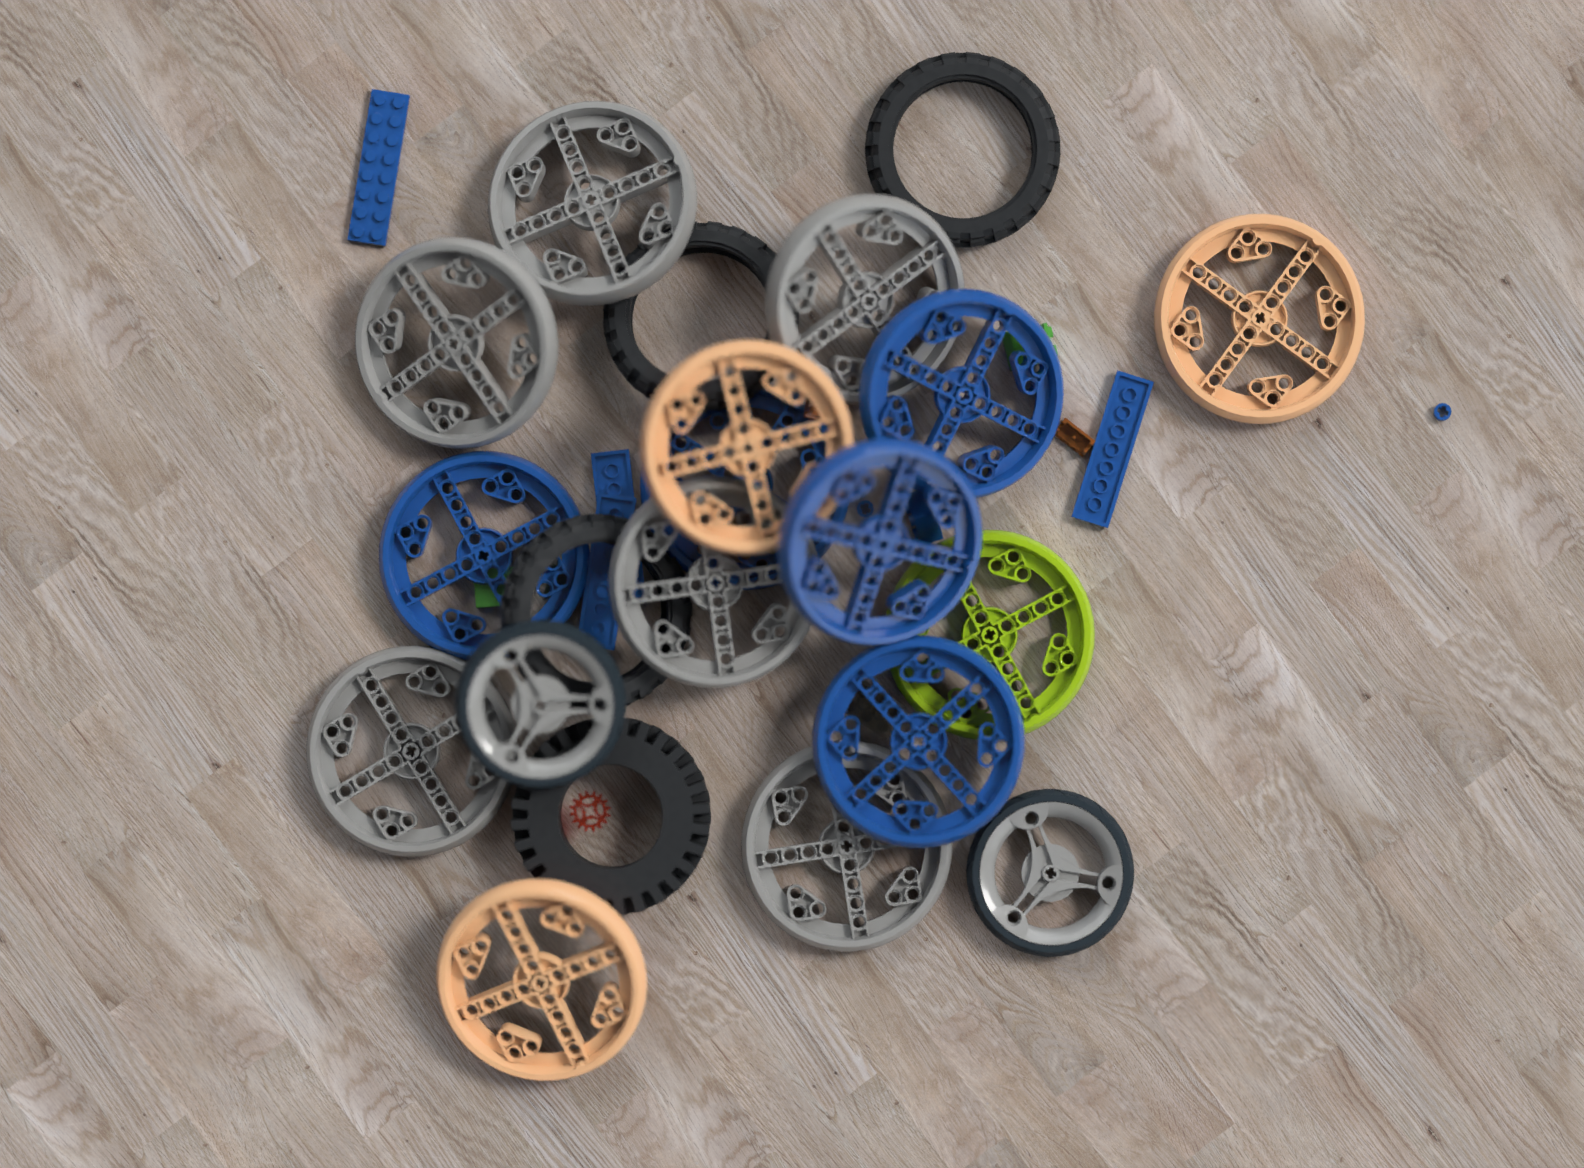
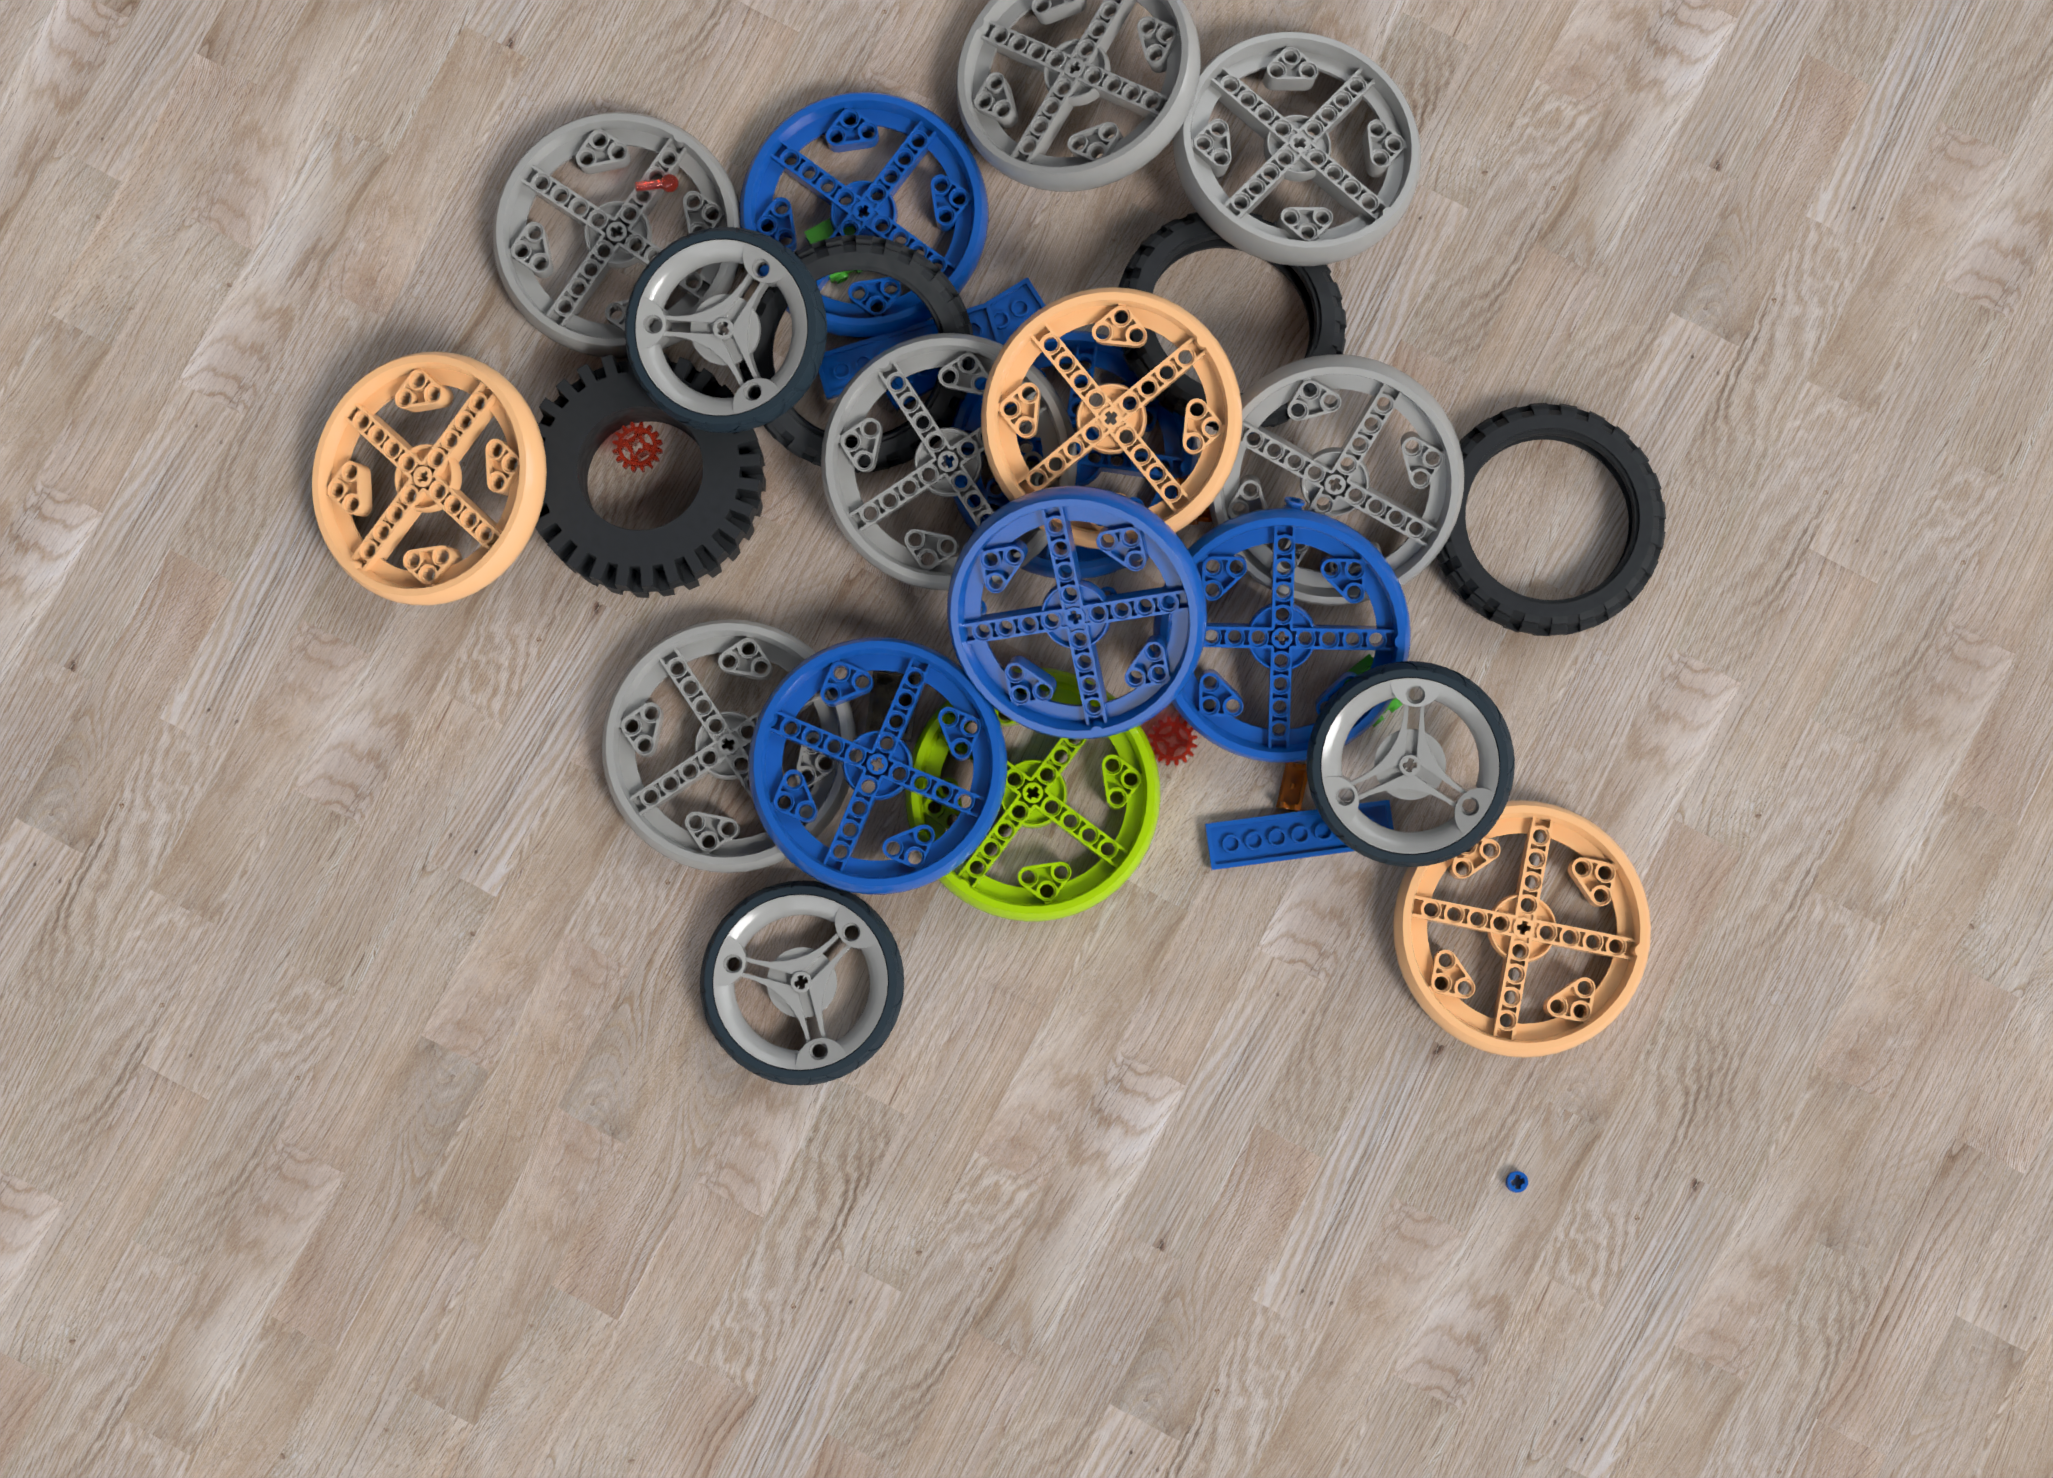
camera: 65 degrees right, 5 degrees down
blue brick [905,491,944,543] -> none
none -> clear red bar [635,174,679,192]
none -> clear red gear [1148,716,1198,767]
none -> blue bush [1283,497,1305,510]
none -> light grey wheel [1306,661,1515,867]

